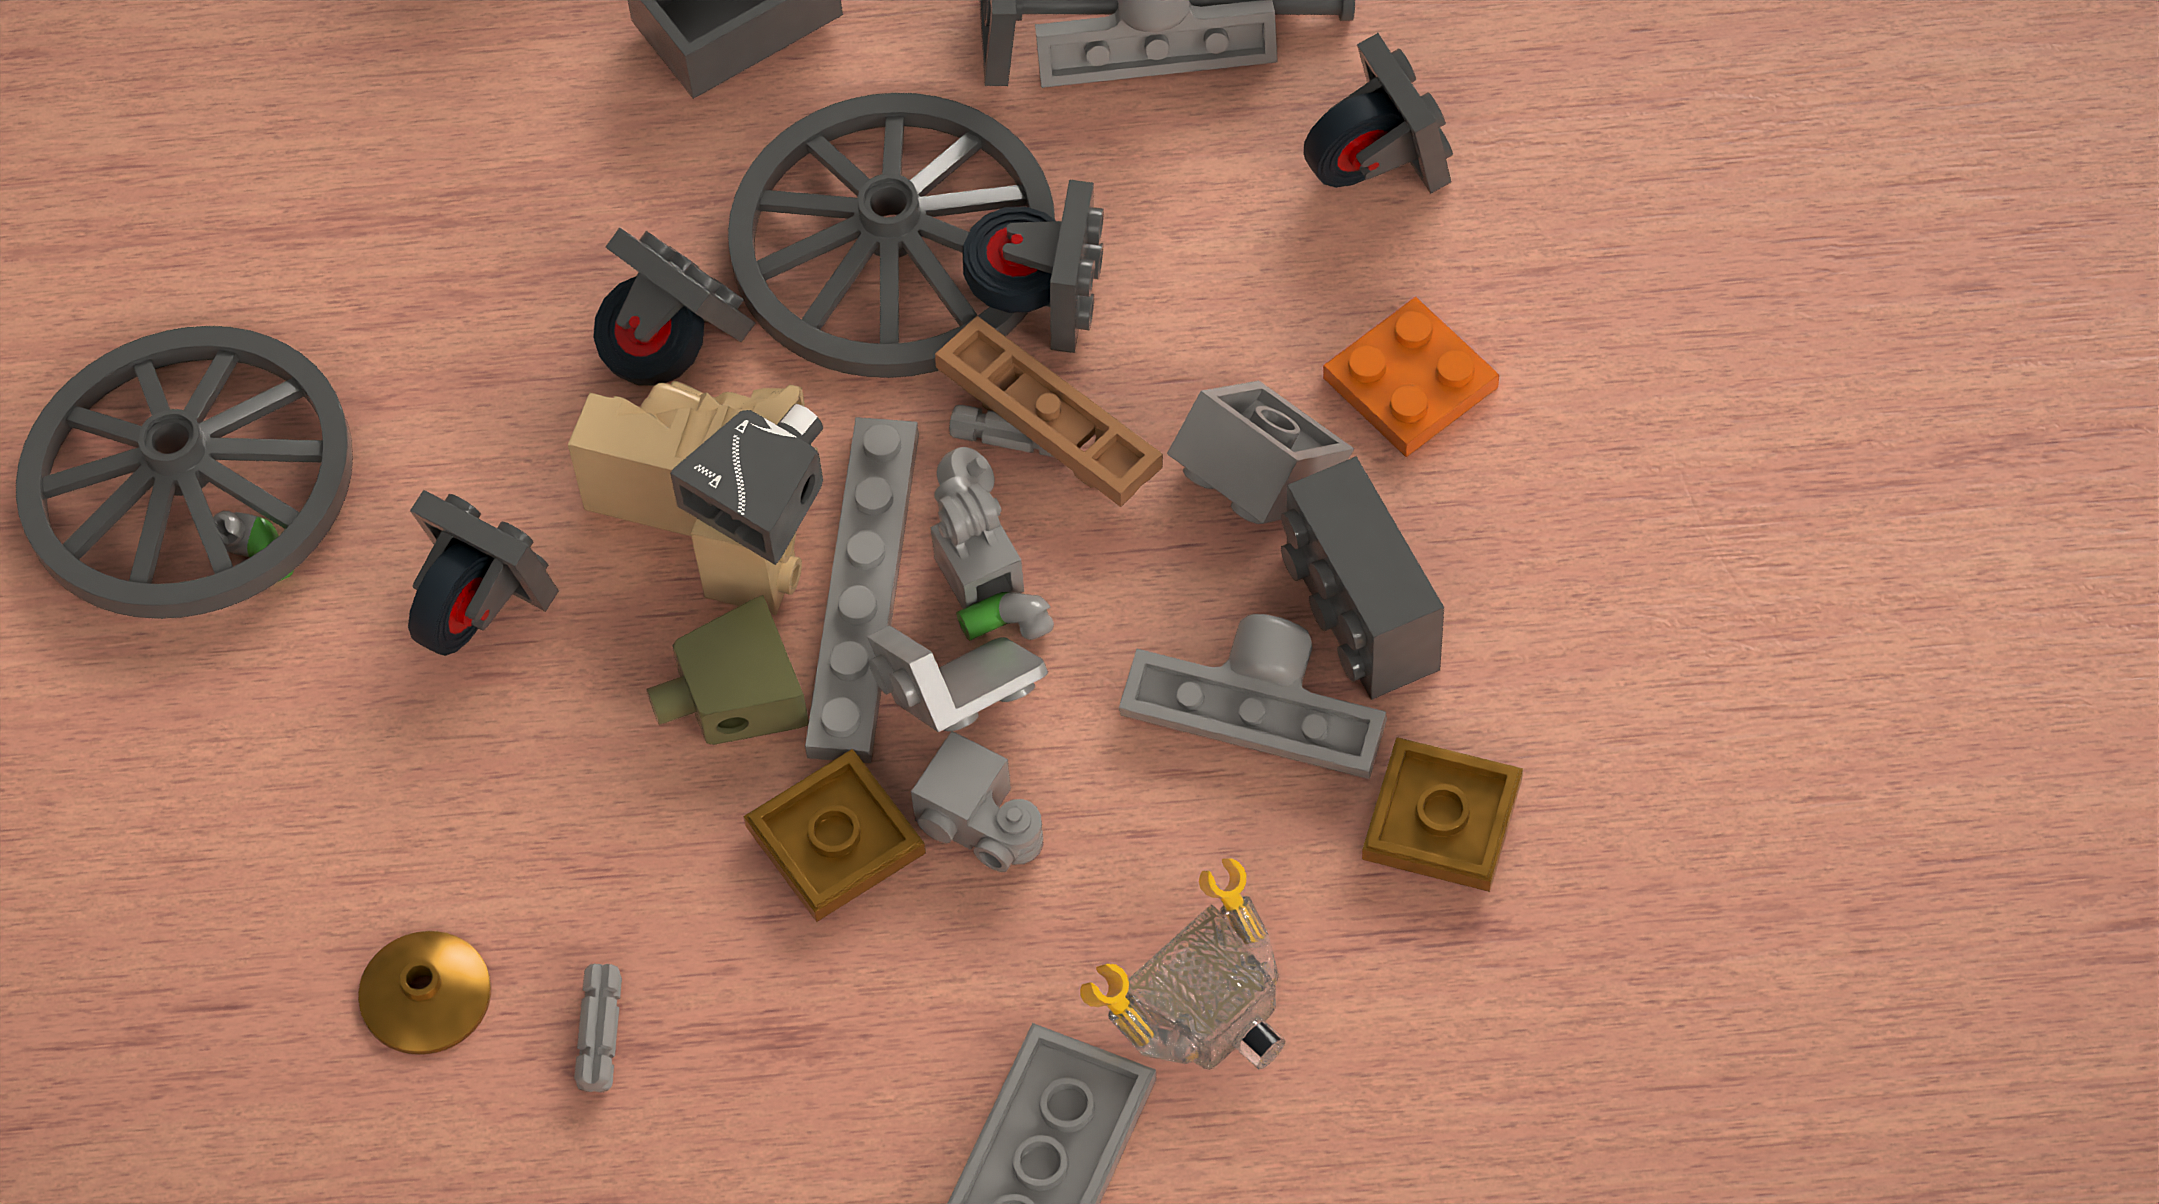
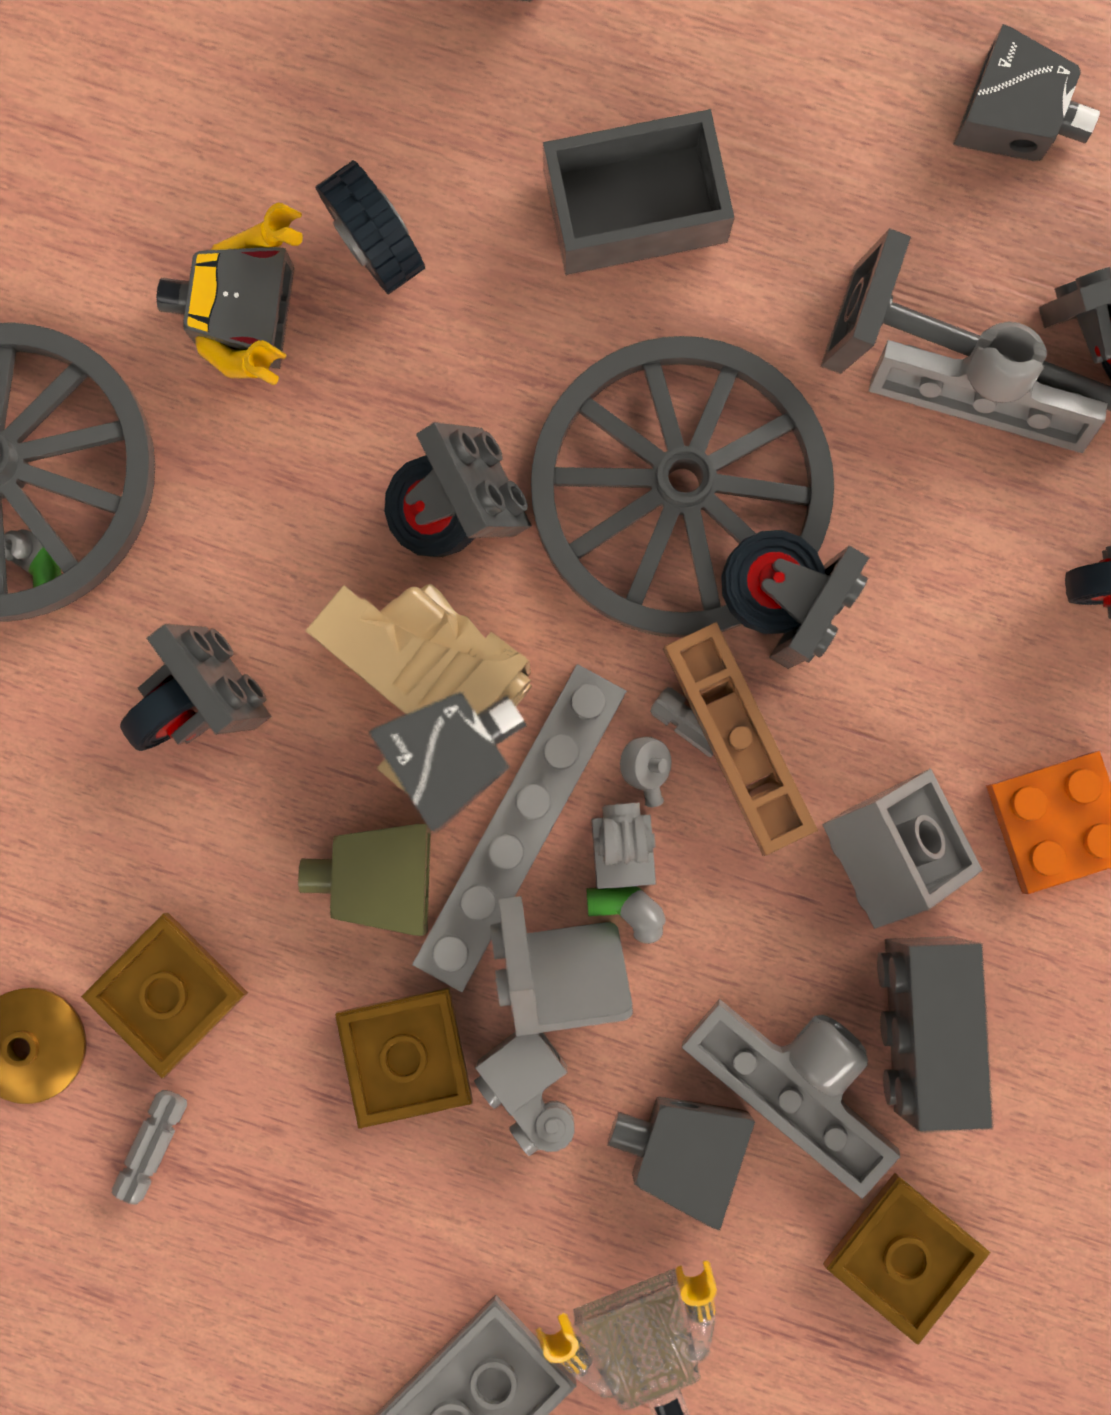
camera: 20 degrees right, 25 degrees up
none -> pearl gold plate [81,912,248,1078]
none -> torso [157,203,303,385]
none -> black wheel [315,160,426,294]
none -> dark grey torso [607,1097,755,1231]

